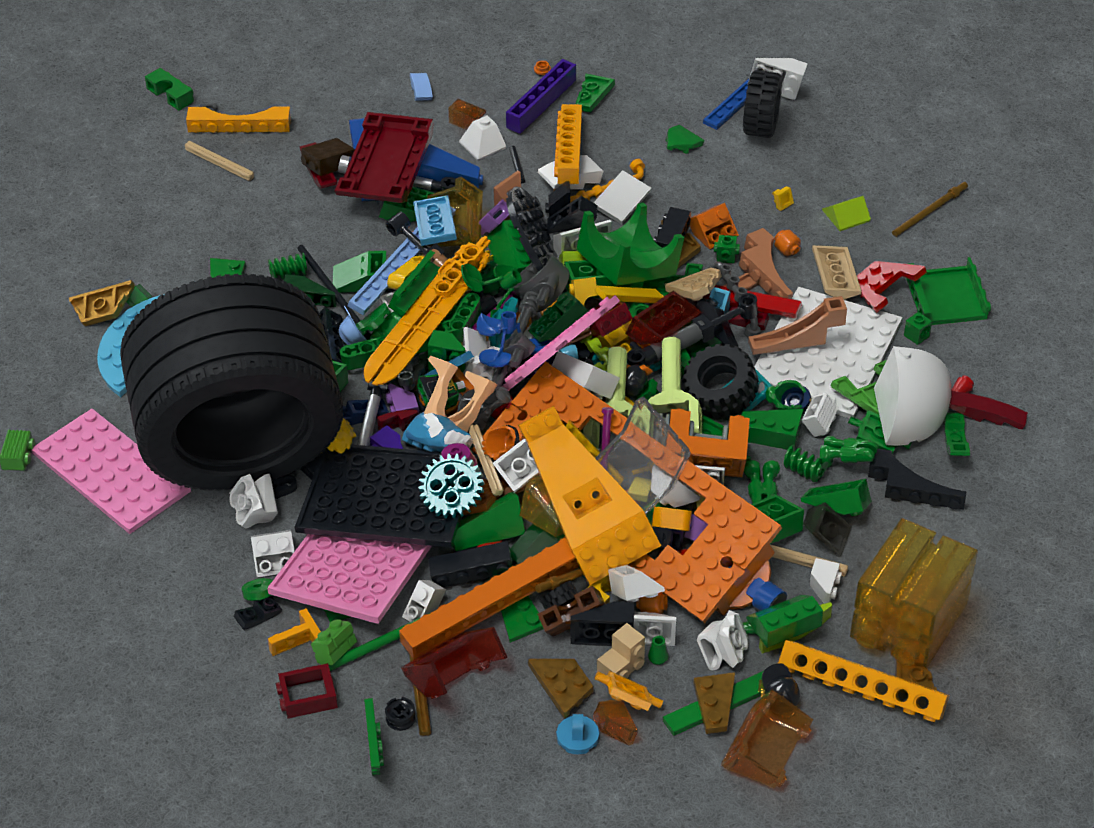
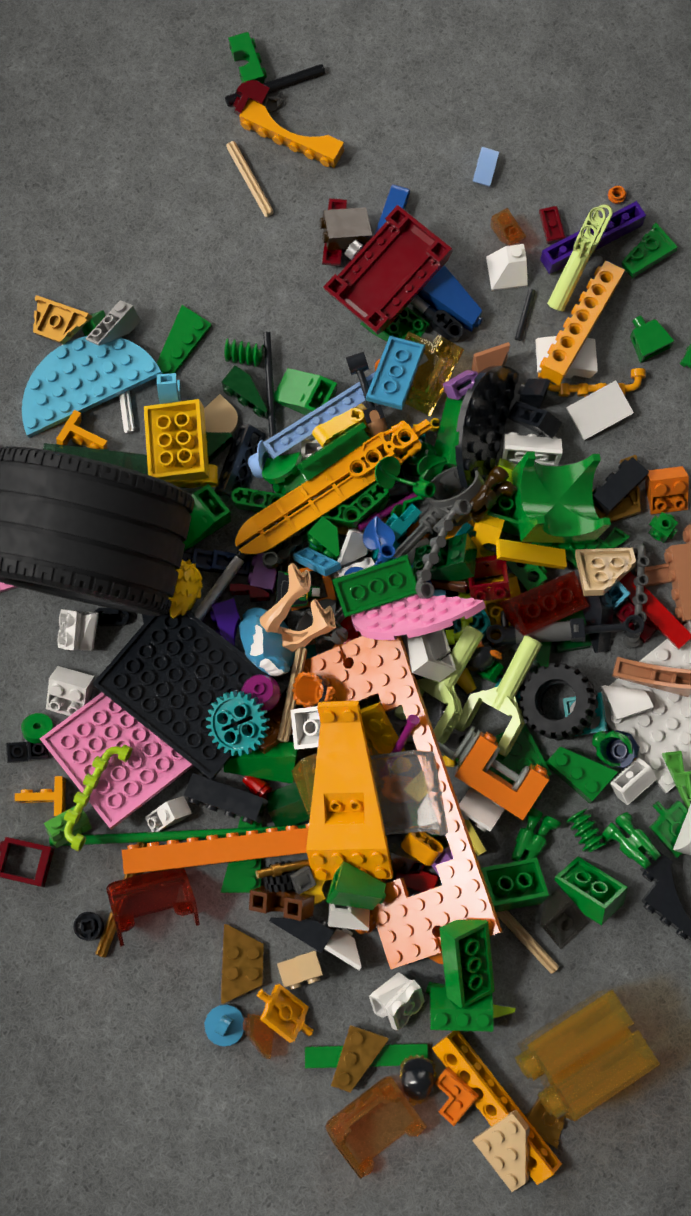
camera: 30 degrees right, 30 degrees up
green wing [364,698,384,776] -> none
green cone [648,636,669,665] -> none
white slope [810,558,842,604] -> none
none -> lime bar [64,745,133,852]
none -> light grey slope [85,300,141,346]
none -> black axle [225,64,325,106]
none -> dark red brick [233,80,270,115]
none -> dark grey tile [290,866,316,895]
none -> green slope [326,861,386,910]
none -> green tile [332,554,417,617]
none -> dark grey bar [415,499,471,599]
none -> orange tile [434,1067,479,1126]
none -> green slope [439,920,495,1009]
none -> dark brown piece [470,466,517,523]
none -> tan plate [472,1109,529,1192]
none -> dark red plate [539,206,565,244]
none -> yellowish green piece [547,204,613,311]
none -> white slope [601,685,654,721]
none -> green torso [630,316,674,363]

